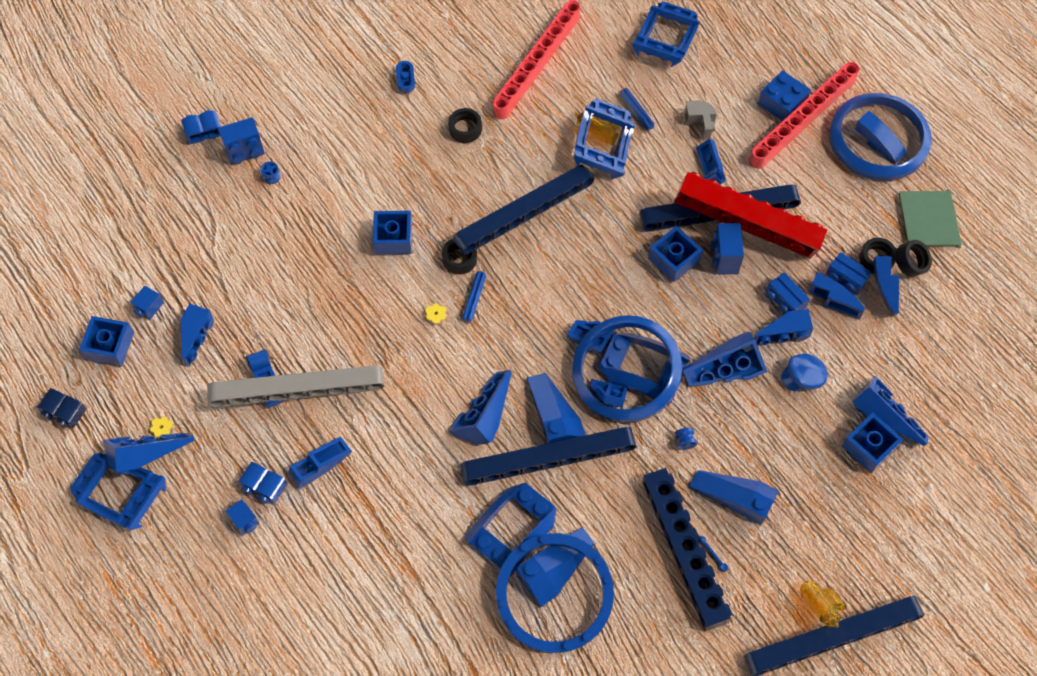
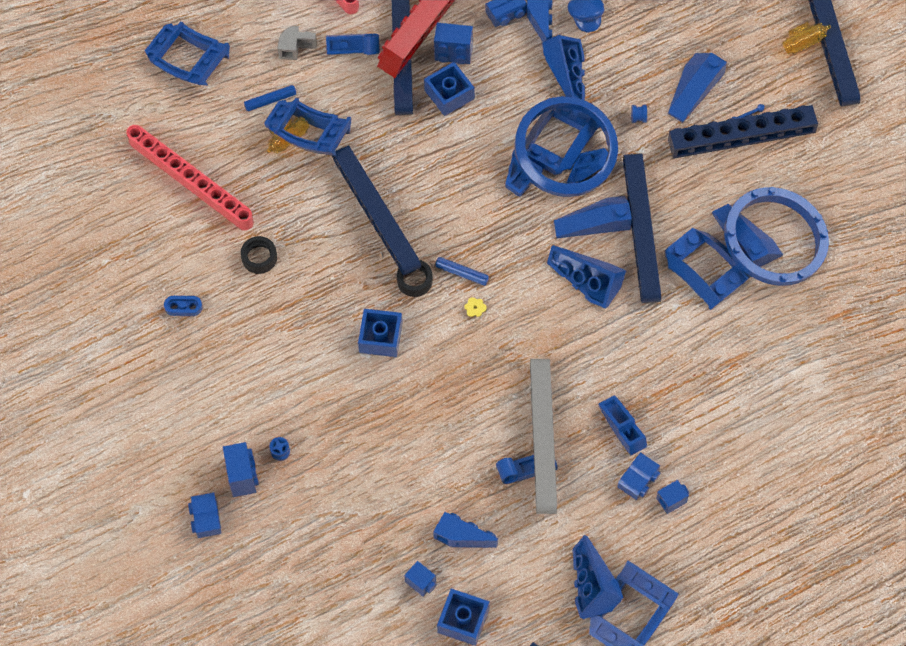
camera: 80 degrees left, 0 degrees up
light yellow plant [150,417,173,438] -> none

